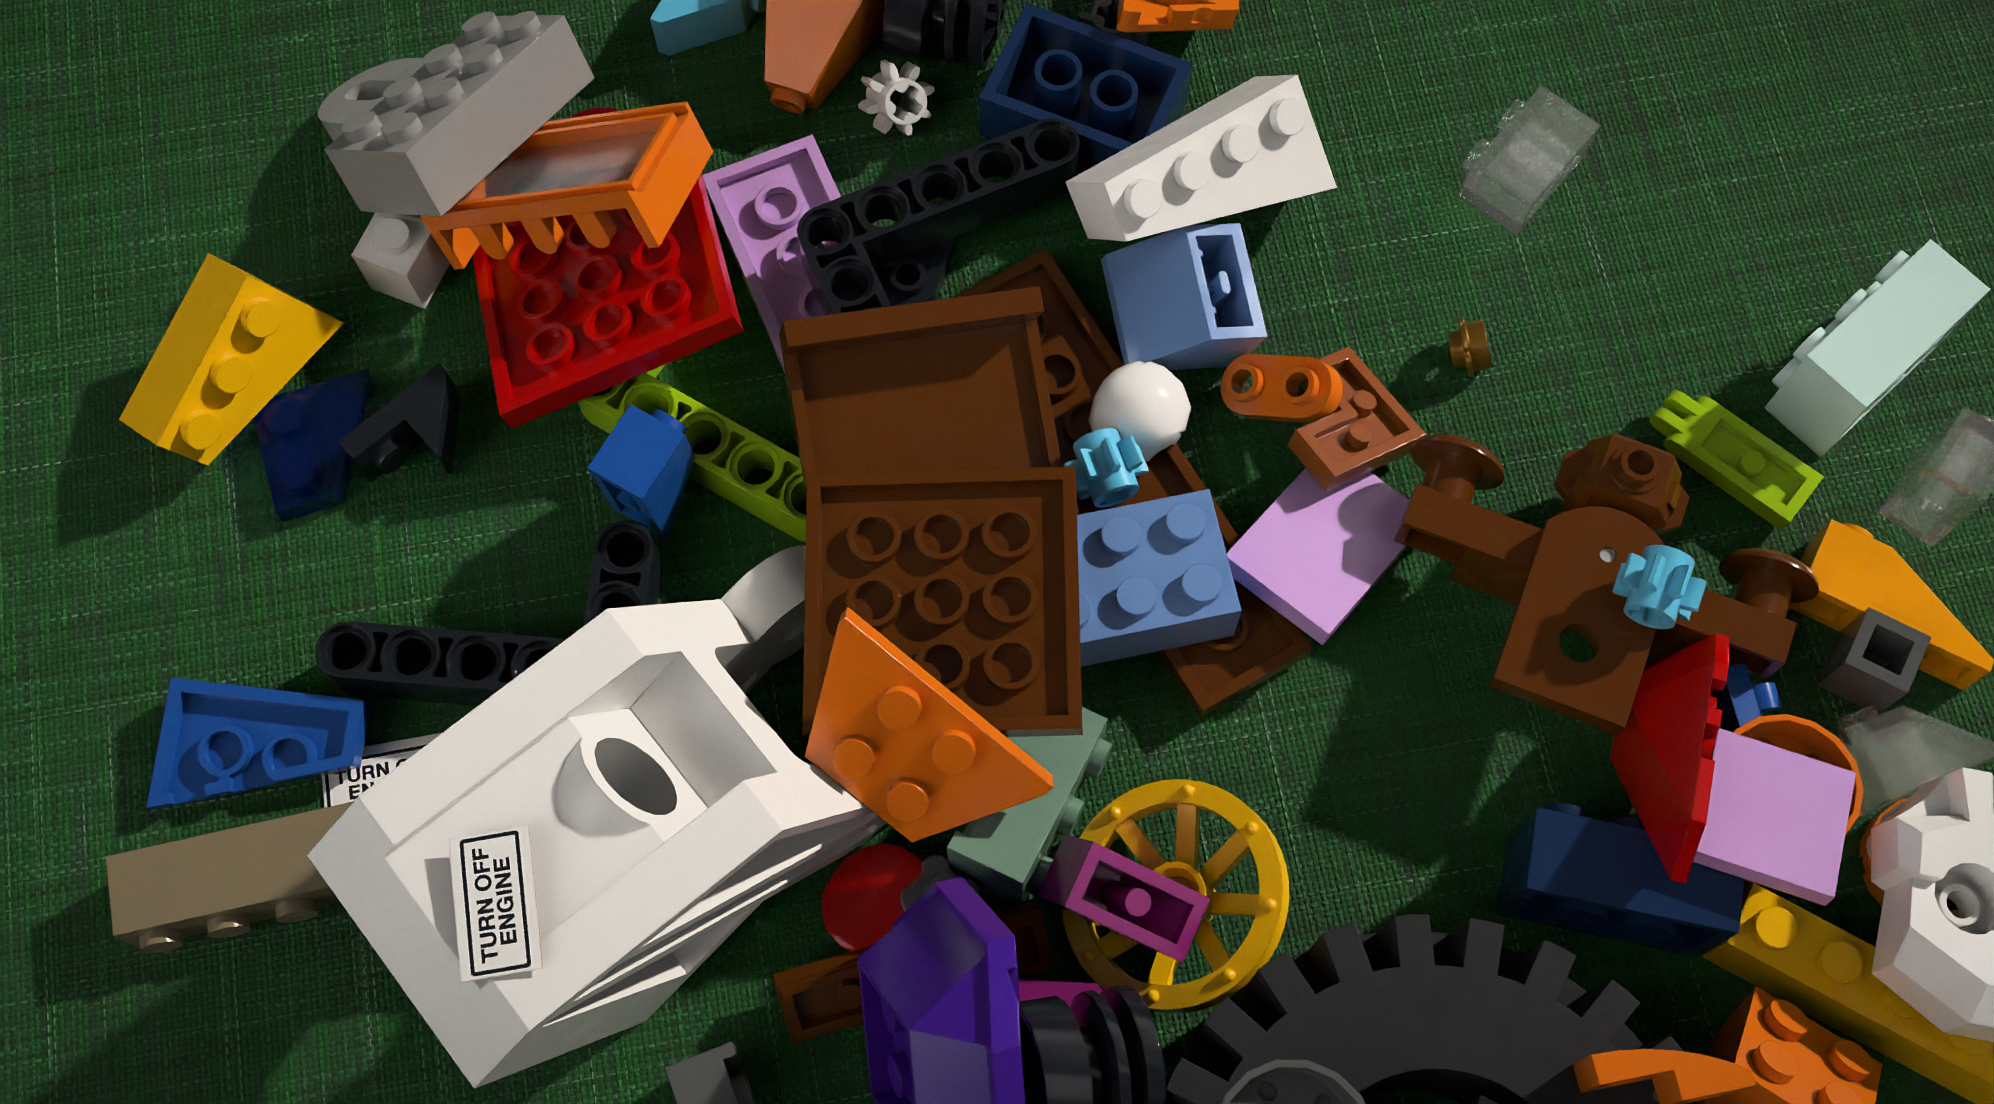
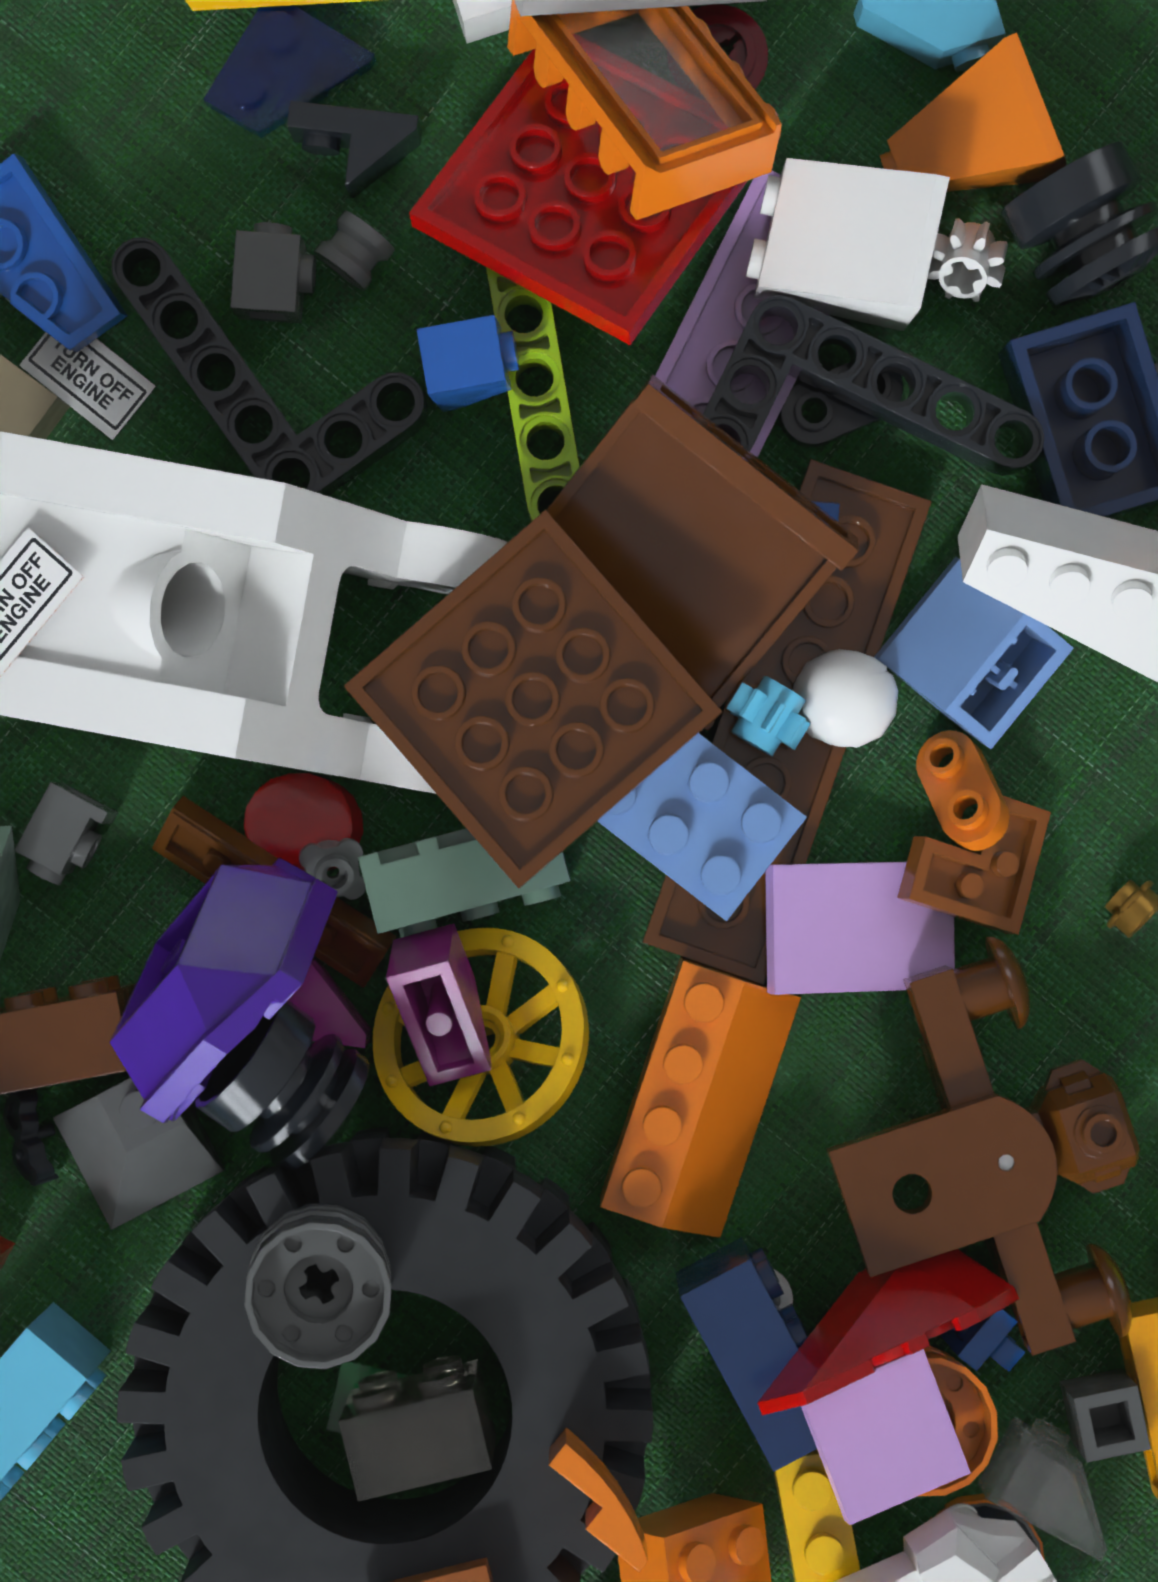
camera: 50 degrees right, 20 degrees up
orange wing [804,607,1053,842] -> none
medium azure gear [1612,545,1707,629] -> none
none -> dark grey brick [230,222,317,324]
none -> dark grey wheel [314,210,395,291]
none -> orange slope [600,956,801,1238]
none -> white slope [746,158,950,331]

